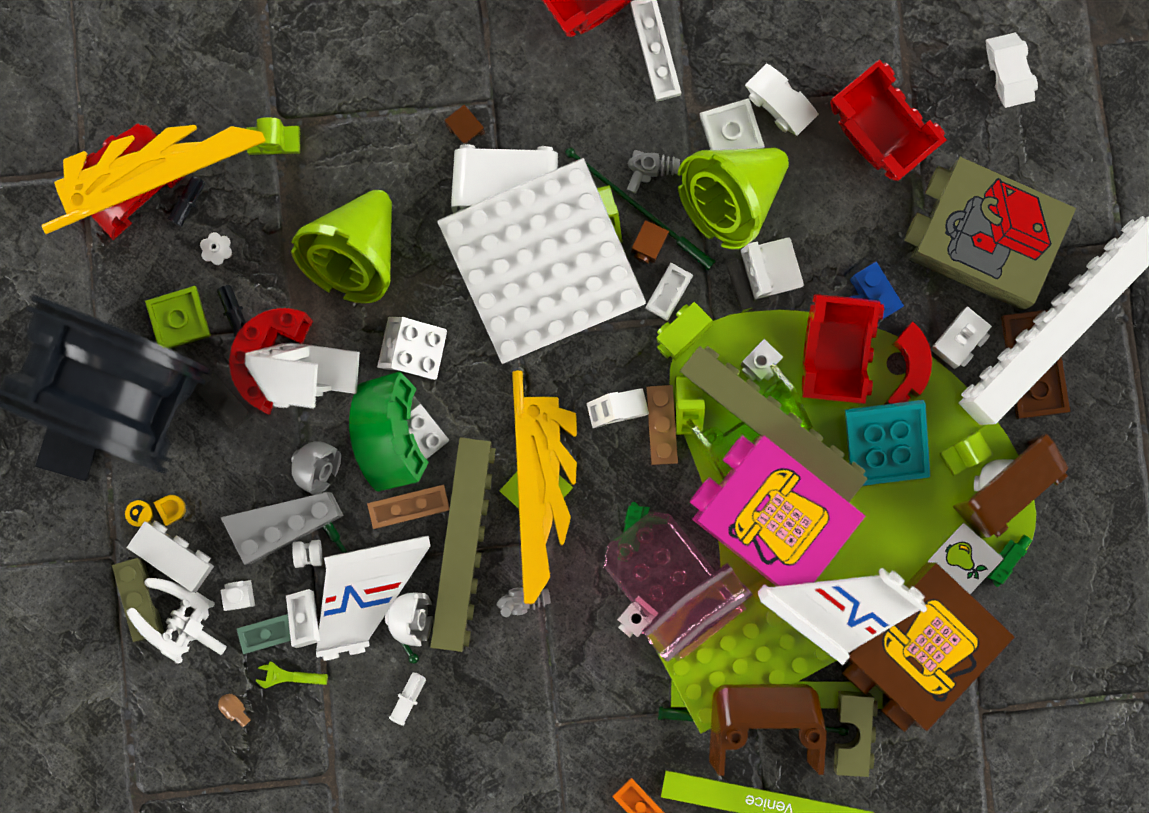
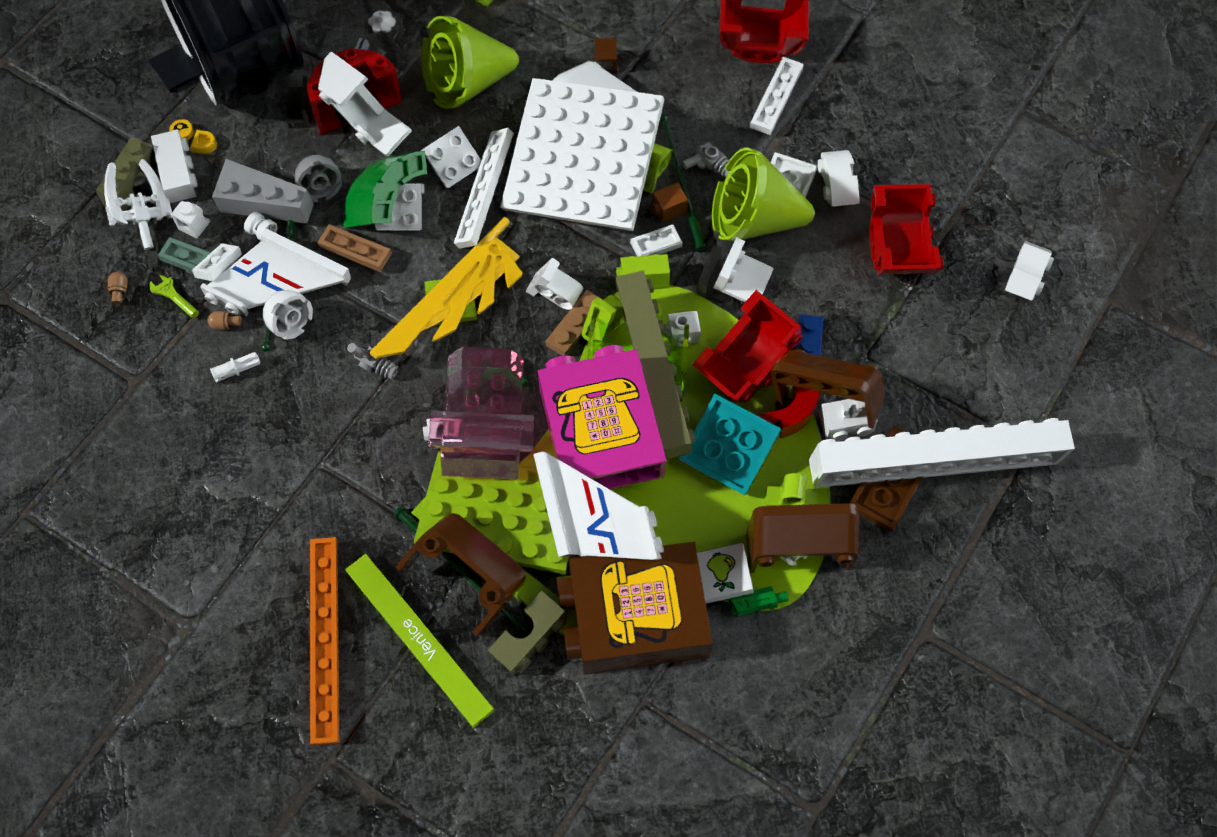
camera: 40 degrees right, 20 degrees down
lime plate [145,286,211,349] -> none
olive brick [430,437,496,652] -> none
brick [904,157,1076,311] -> none
none -> medium nougat cylinder [208,311,242,330]
none -> white plate [454,128,513,249]
none -> reddish brown windscreen [771,349,885,428]

